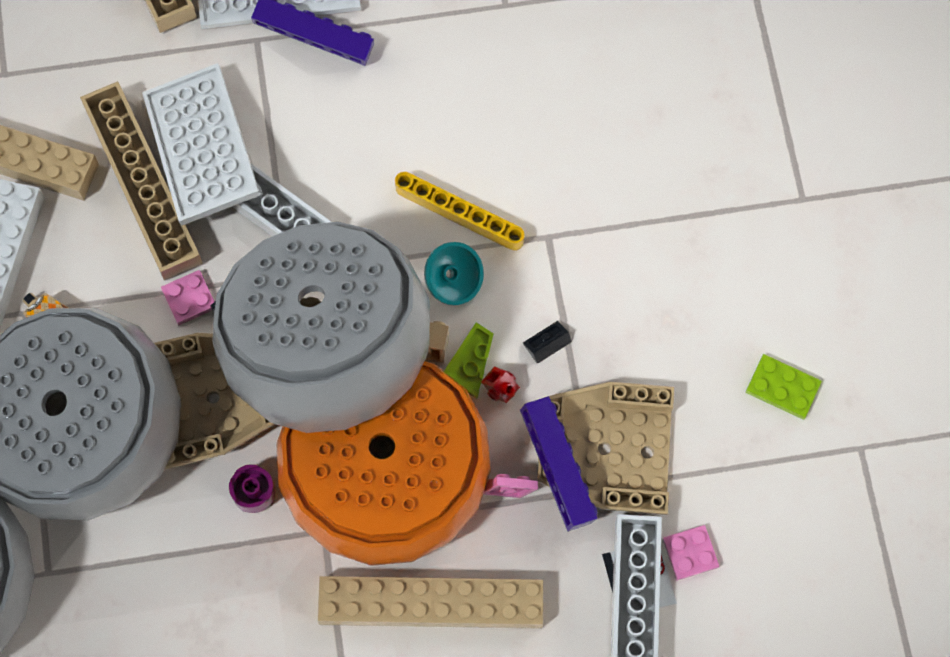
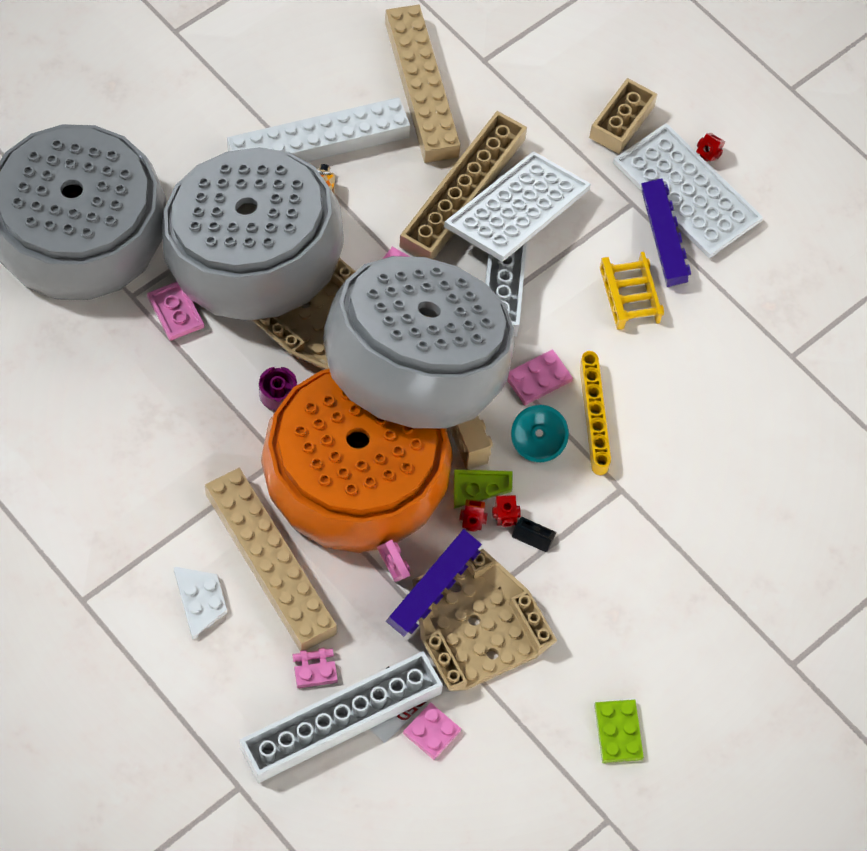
camera: 55 degrees right, 10 degrees down
none -> bright pink plate [147,282,204,341]
none -> bright pink plate [292,648,338,688]
none -> red brick [492,495,521,527]
none -> bright pink plate [507,349,573,406]
none -> yellow fence [599,252,664,330]

